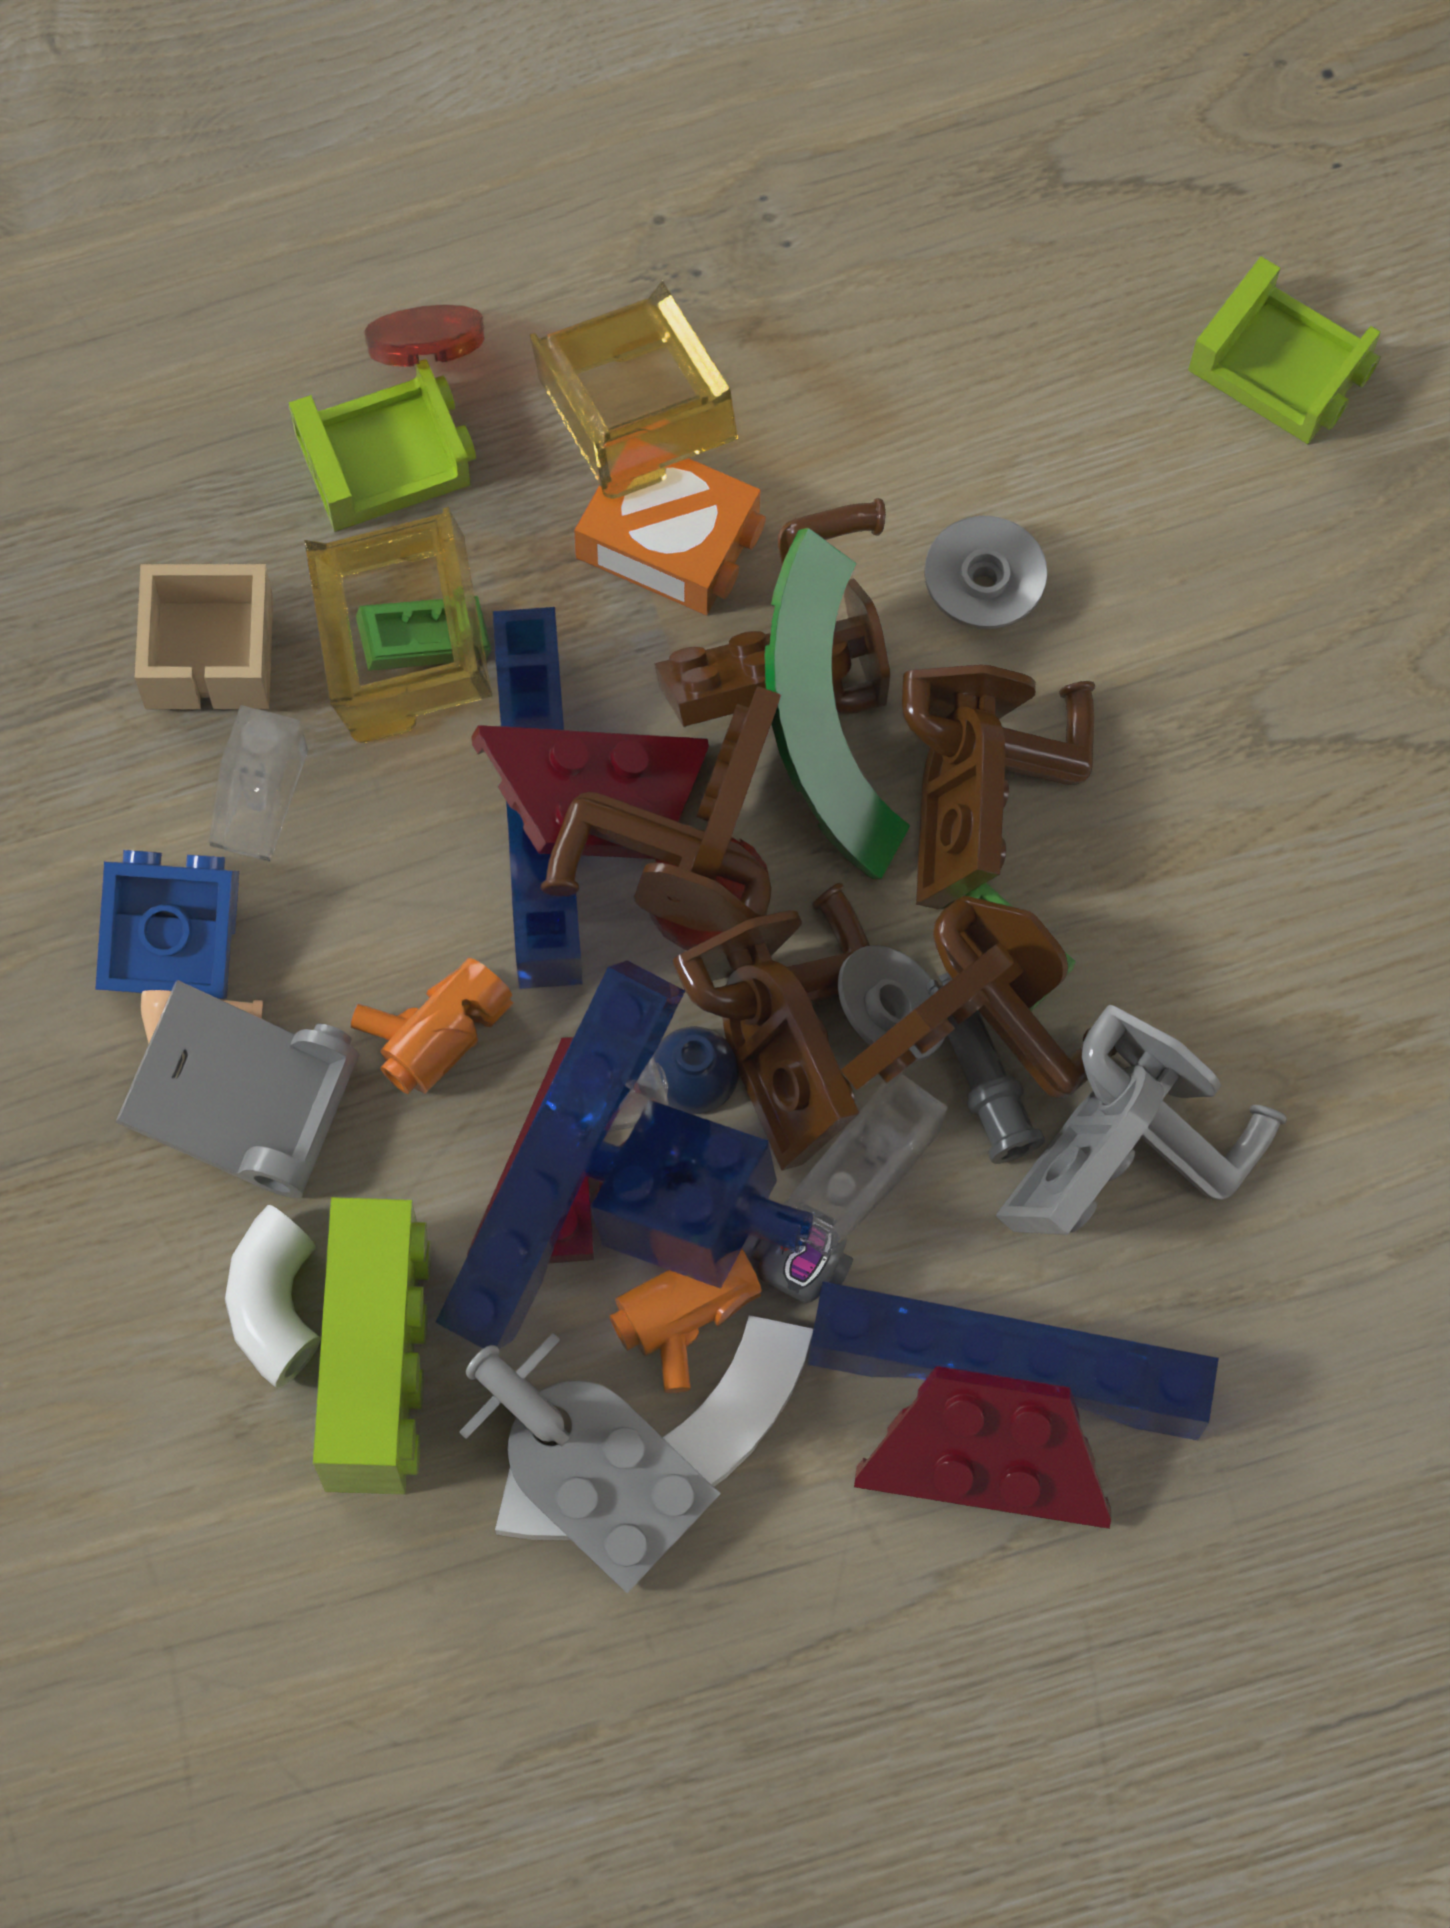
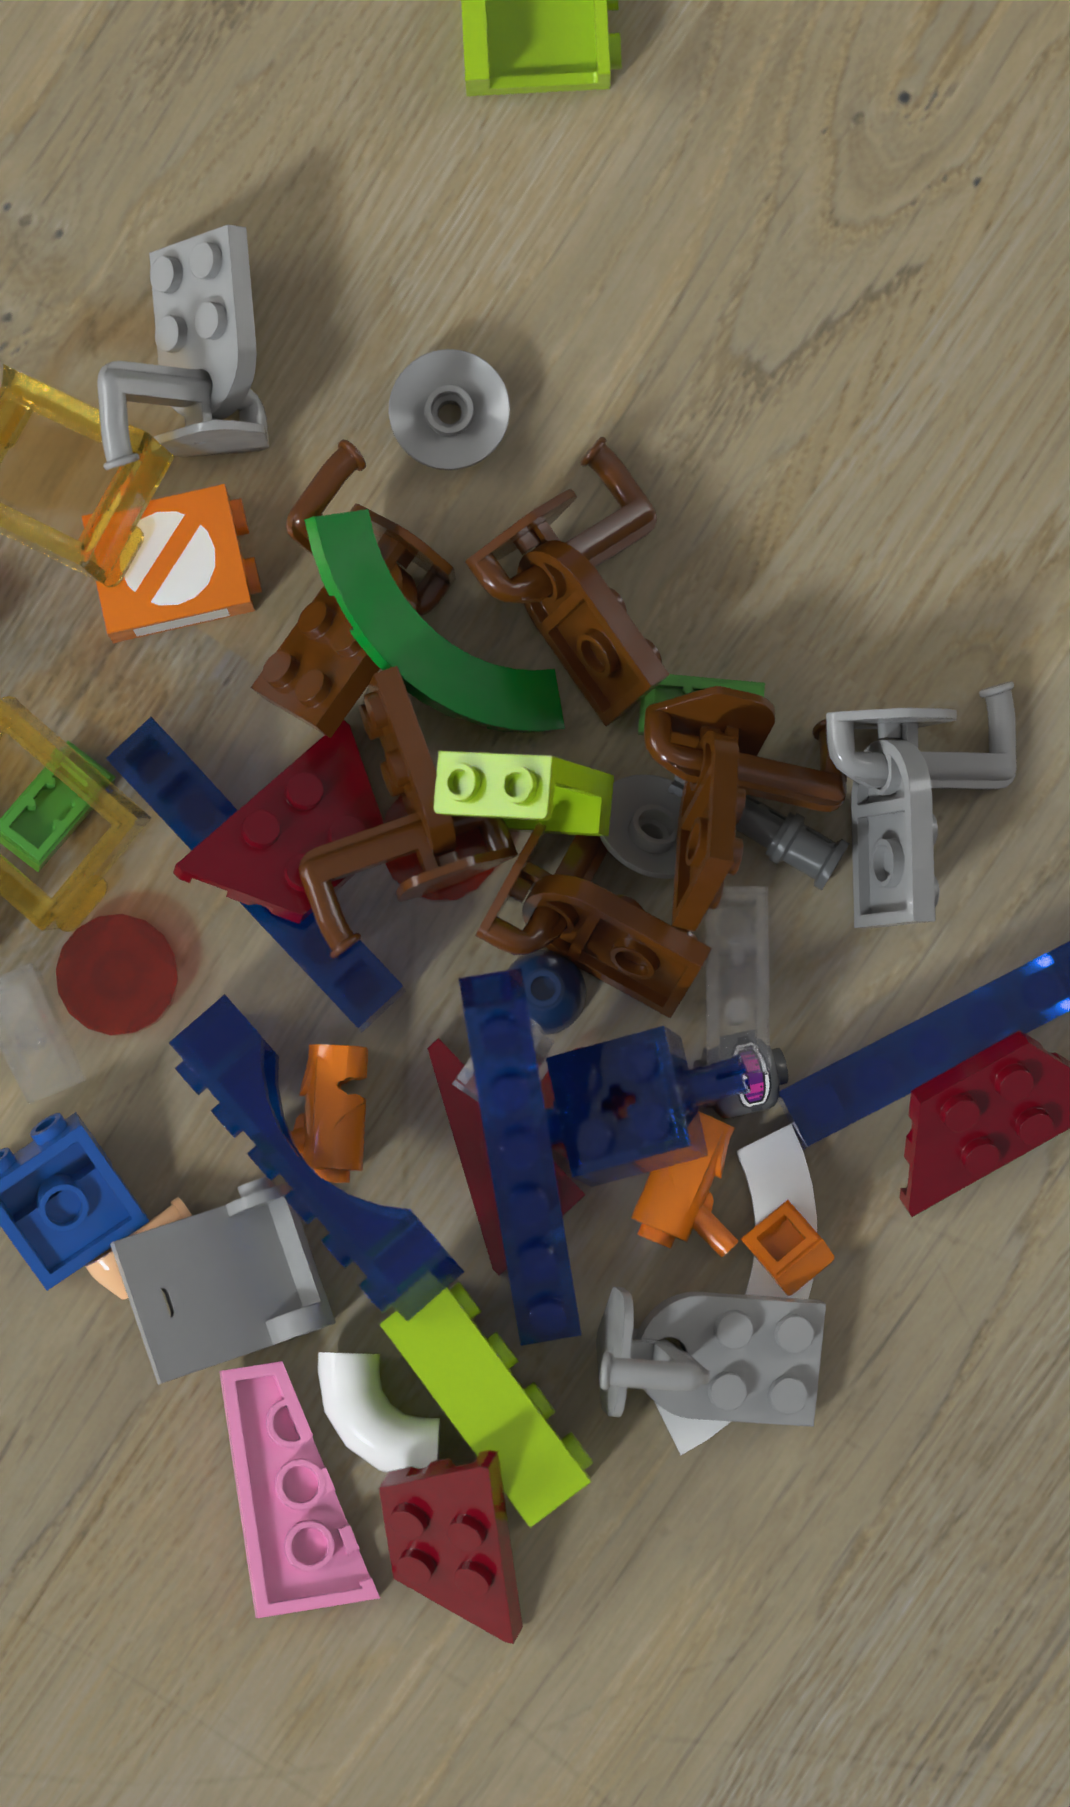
camera: 30 degrees left, 15 degrees up
none -> clear red tile [56,914,179,1036]
none -> light grey plate [97,225,269,470]
none -> clear blue arch [169,994,465,1321]
none -> bright pink wing [219,1361,380,1618]
none -> dark red wing [379,1450,523,1644]
none -> lime panel [433,751,614,837]
none -> orange slope [741,1200,834,1296]

